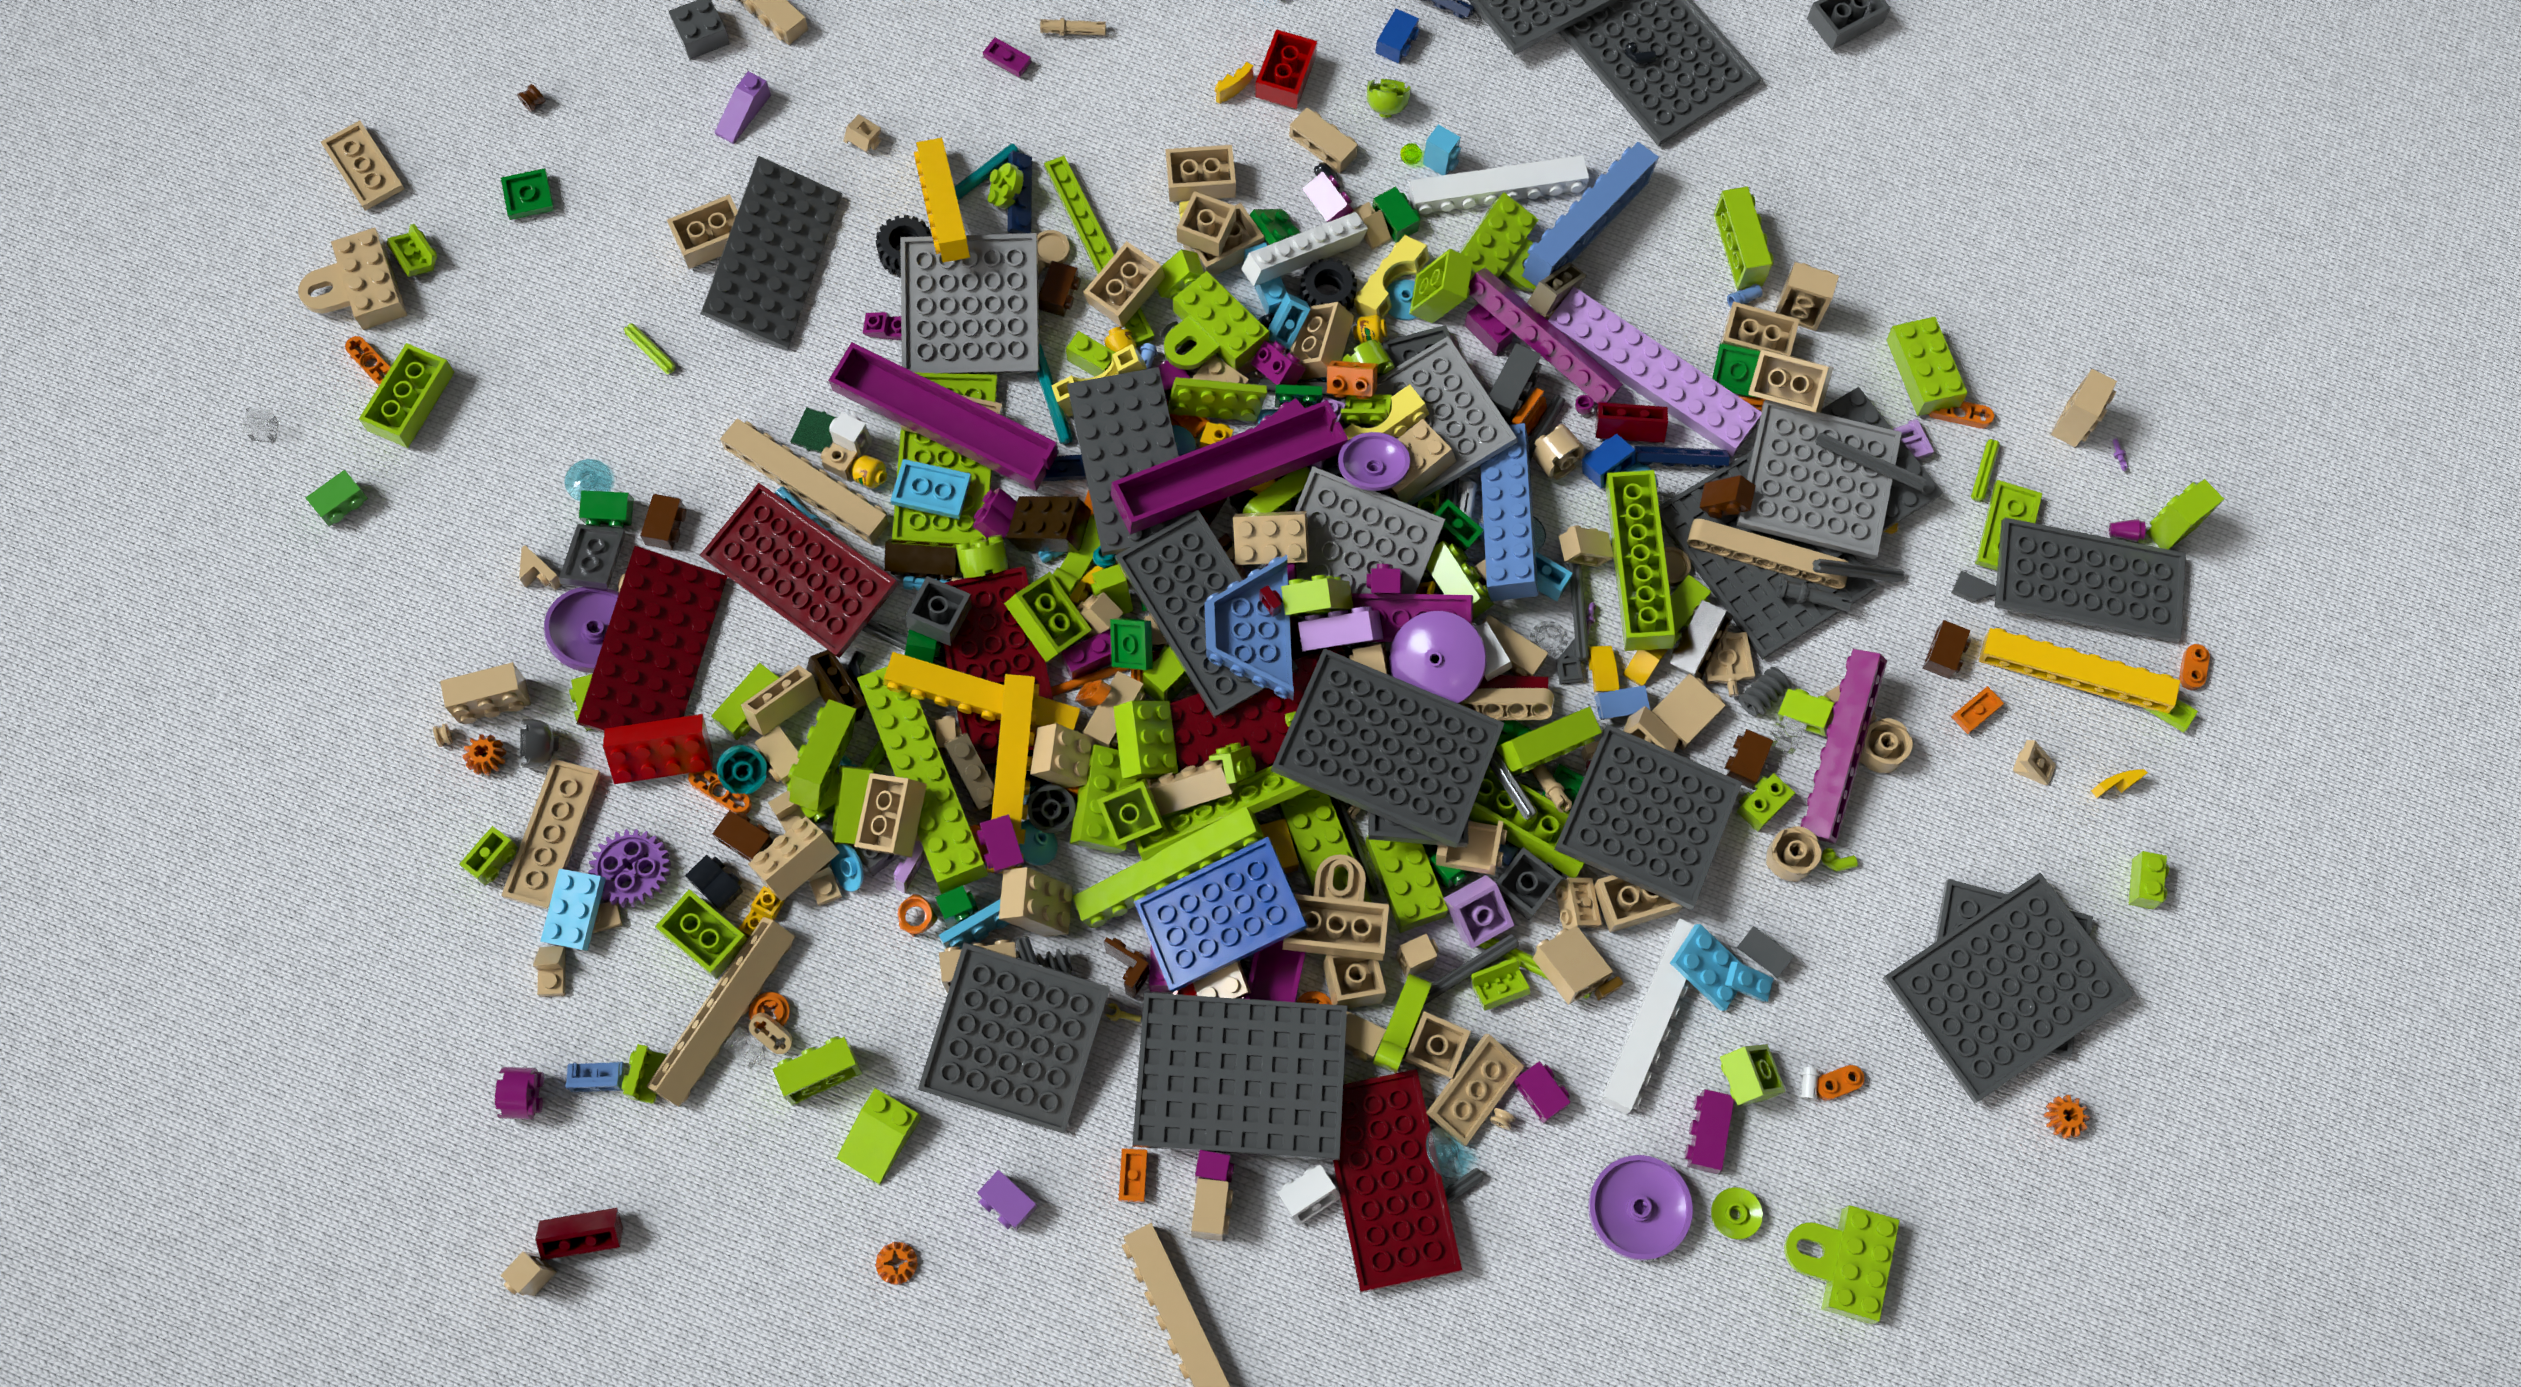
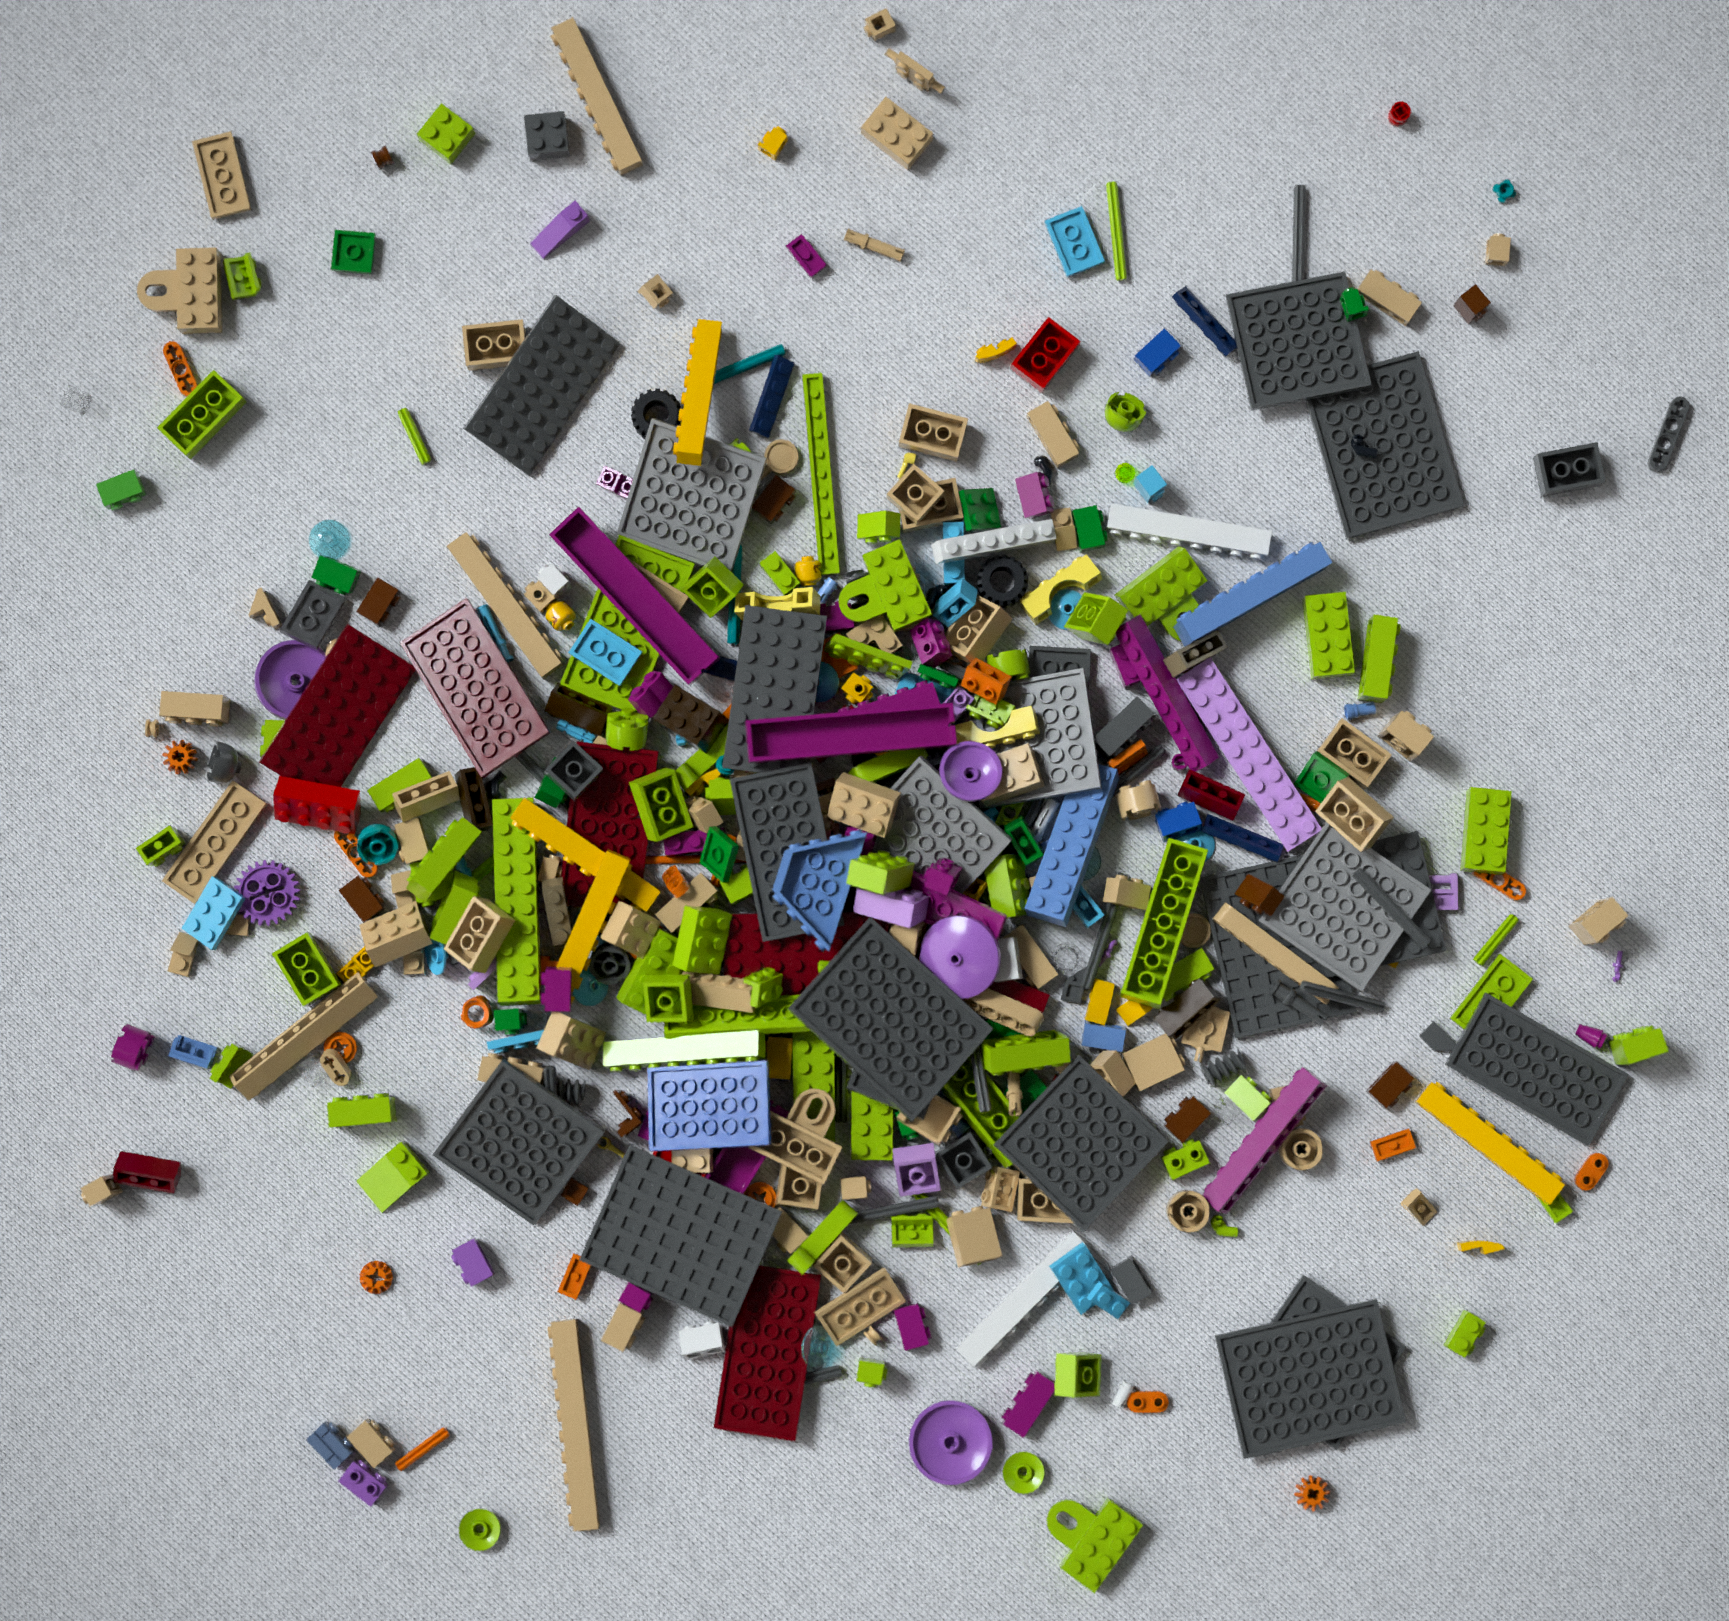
camera: 25 degrees right, 15 degrees up
black brick [685,854,744,912] -> none
clear green piece [790,407,837,454] -> none
lime plate [987,163,1023,209] -> none
tan brick [1083,241,1165,328] -> none
dark red plate [1259,585,1283,617] -> none
yellow head [1353,314,1387,344] -> none
pearl gold tile [1594,976,1624,1001] -> none
none -> lime brick [416,103,476,165]
none -> reddish brown plate [561,1178,589,1206]
none -> lime brick [682,556,744,618]
none -> lime brick [856,1357,888,1388]
none -> lime brick [1302,592,1355,679]

